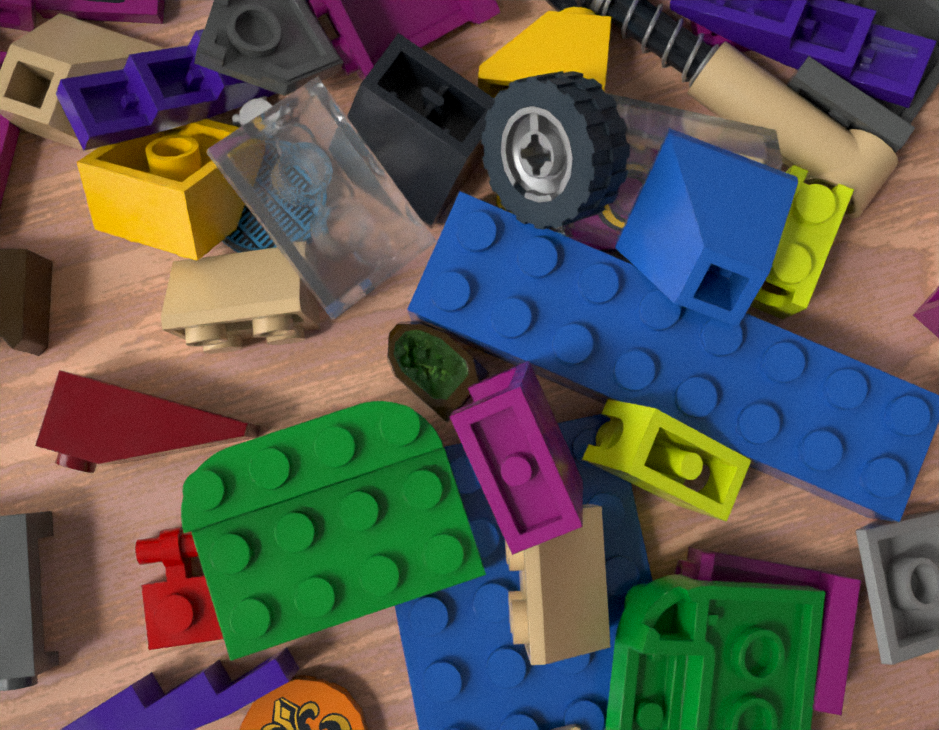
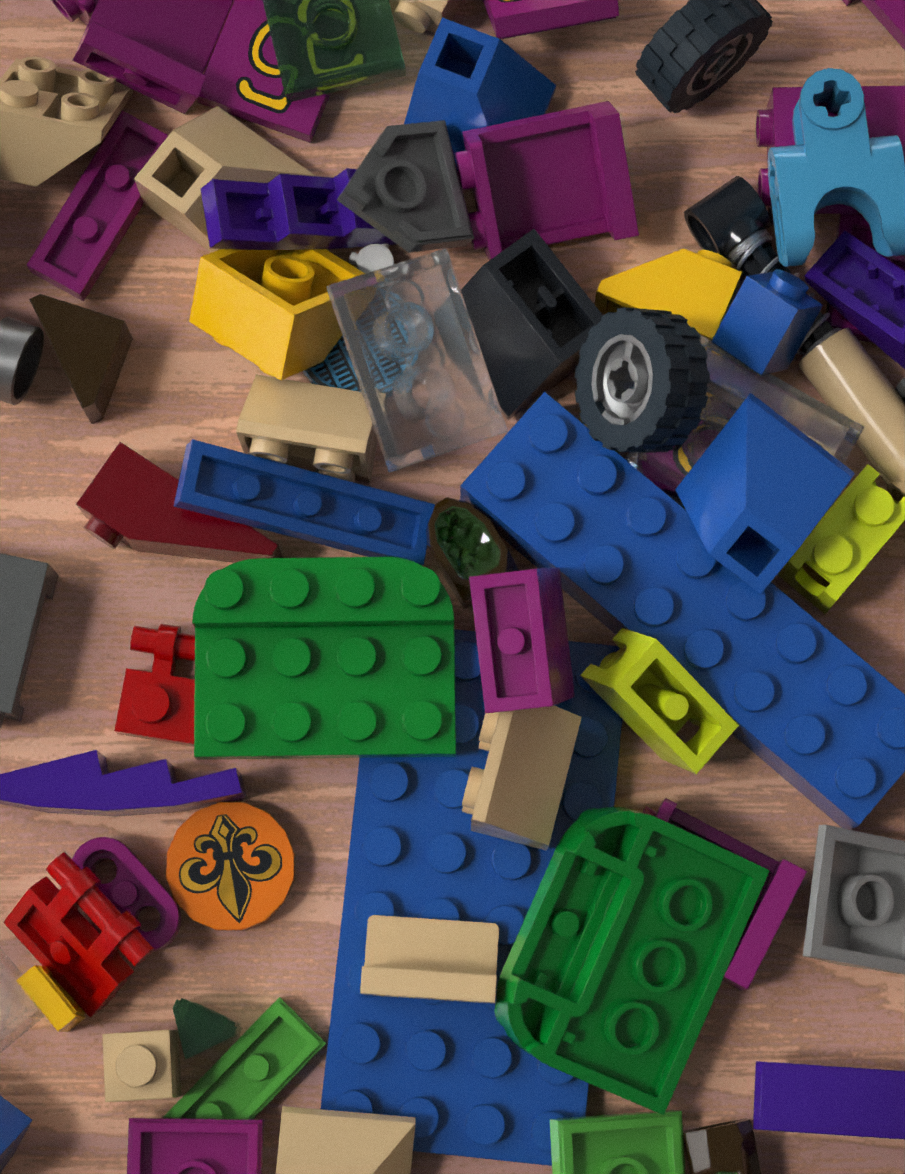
camera: 20 degrees right, 5 degrees down
none -> blue plate [174,439,435,565]
none -> blue brick [711,269,823,376]

